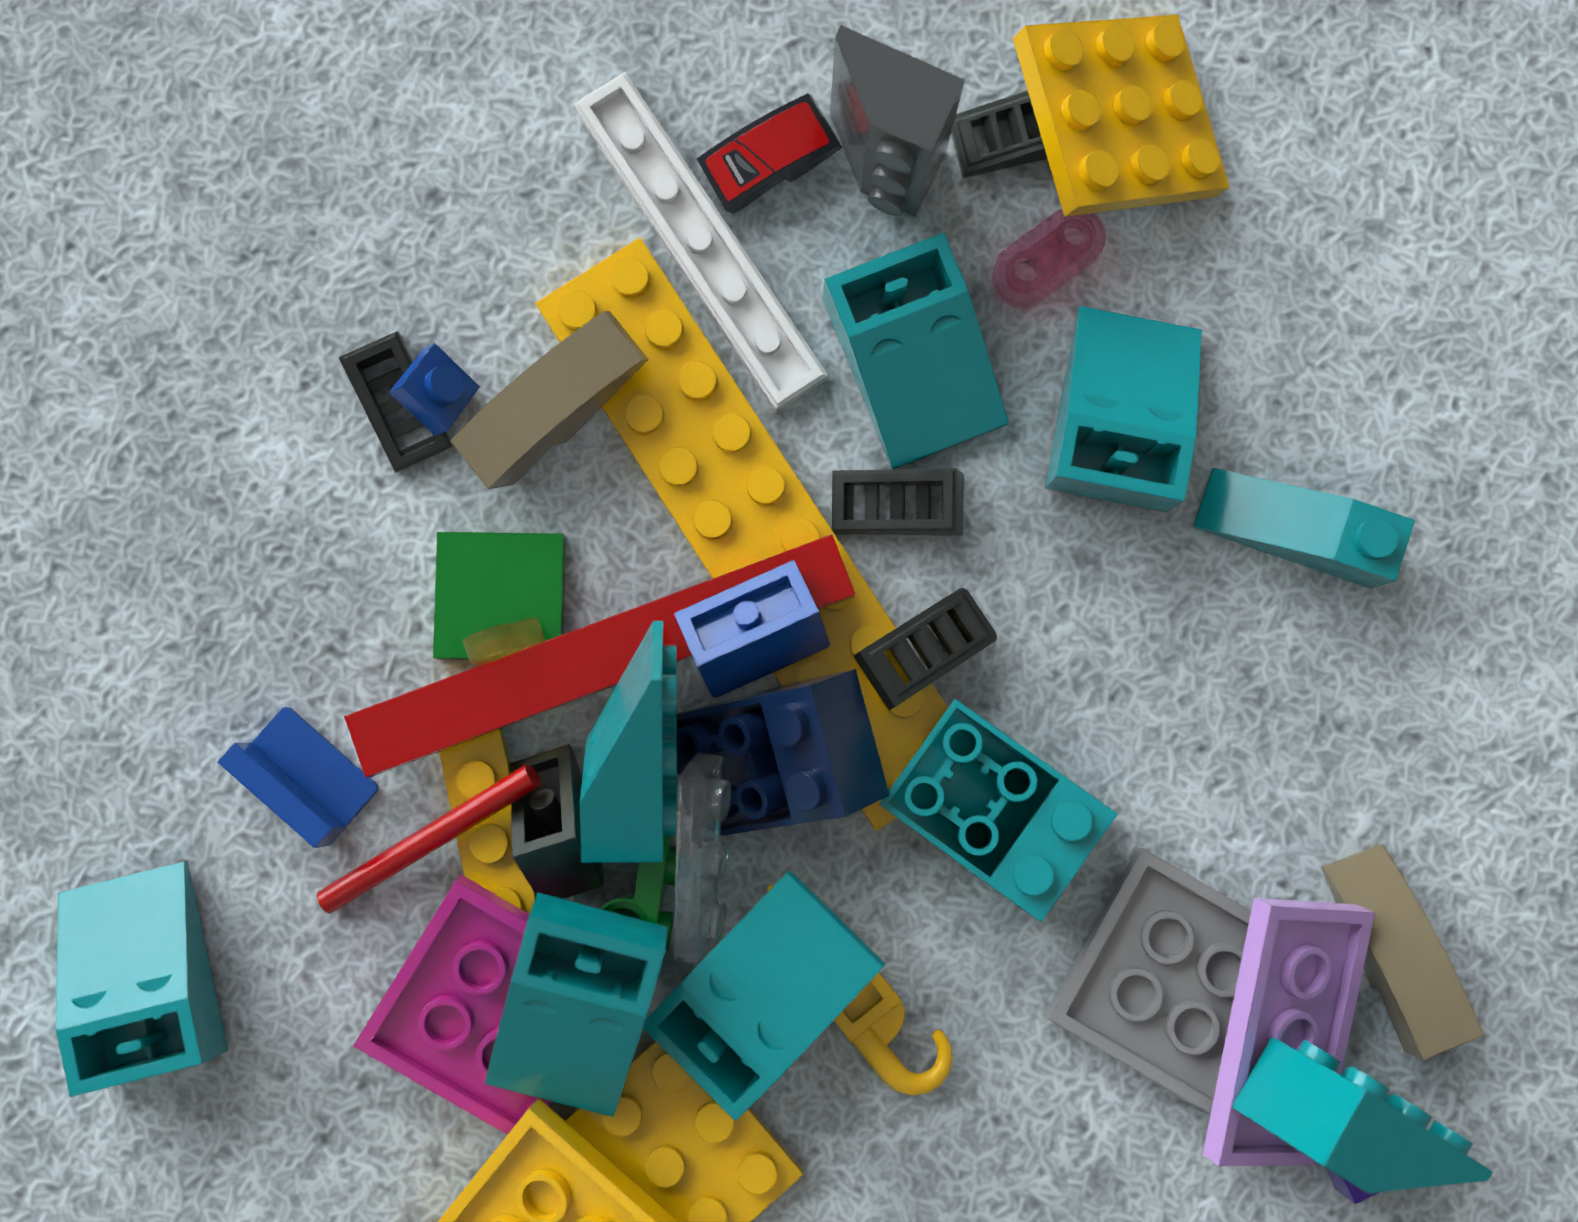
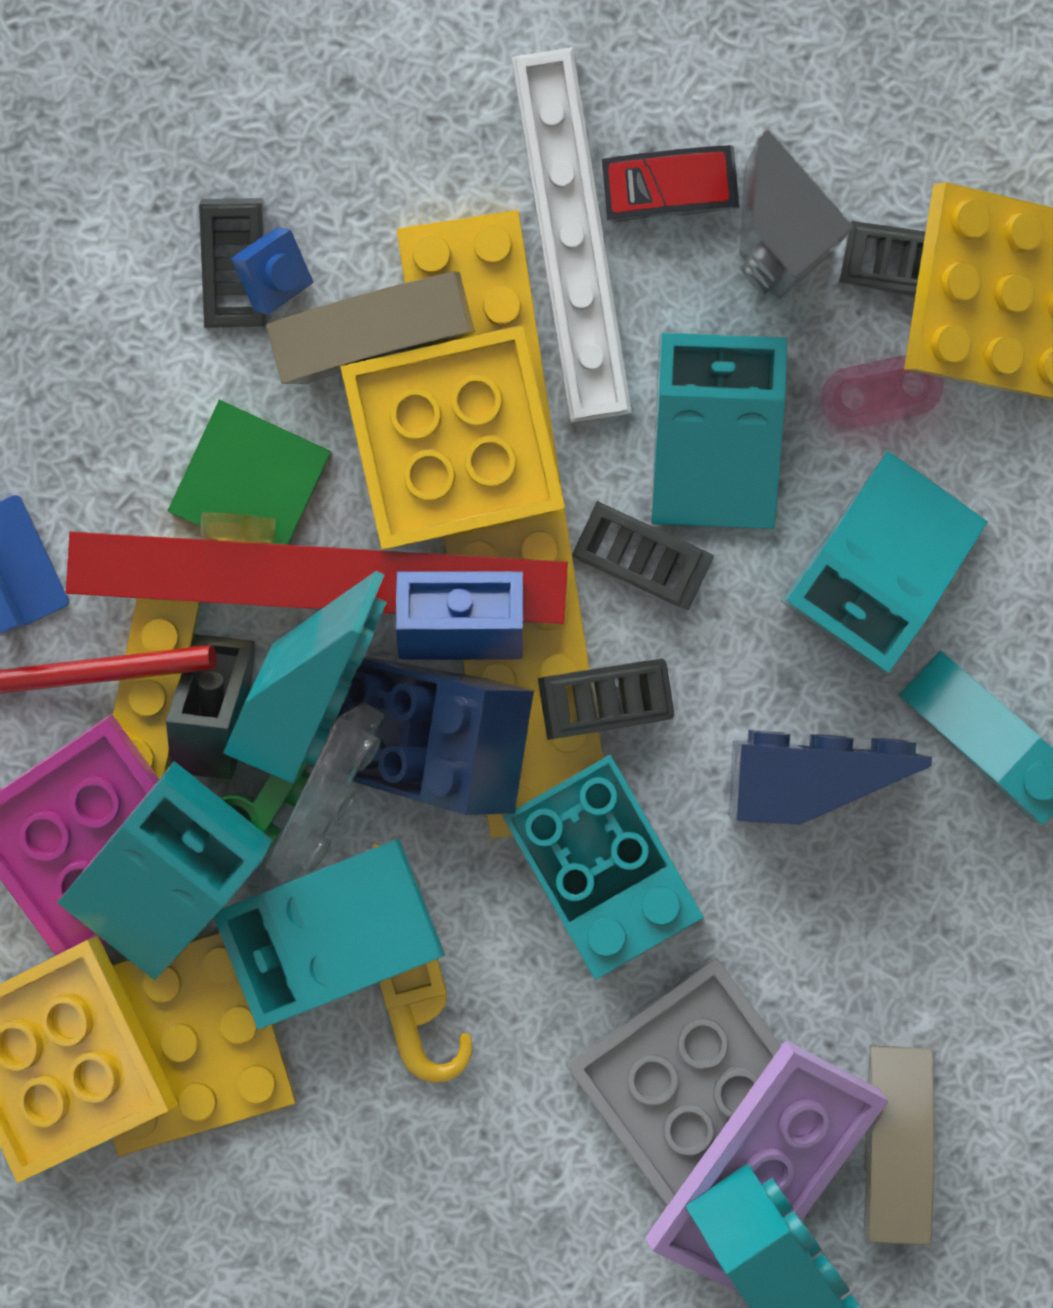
camera: 30 degrees right, 5 degrees up
none -> yellow plate [340,325,565,550]
none -> dark blue slope [728,730,932,825]

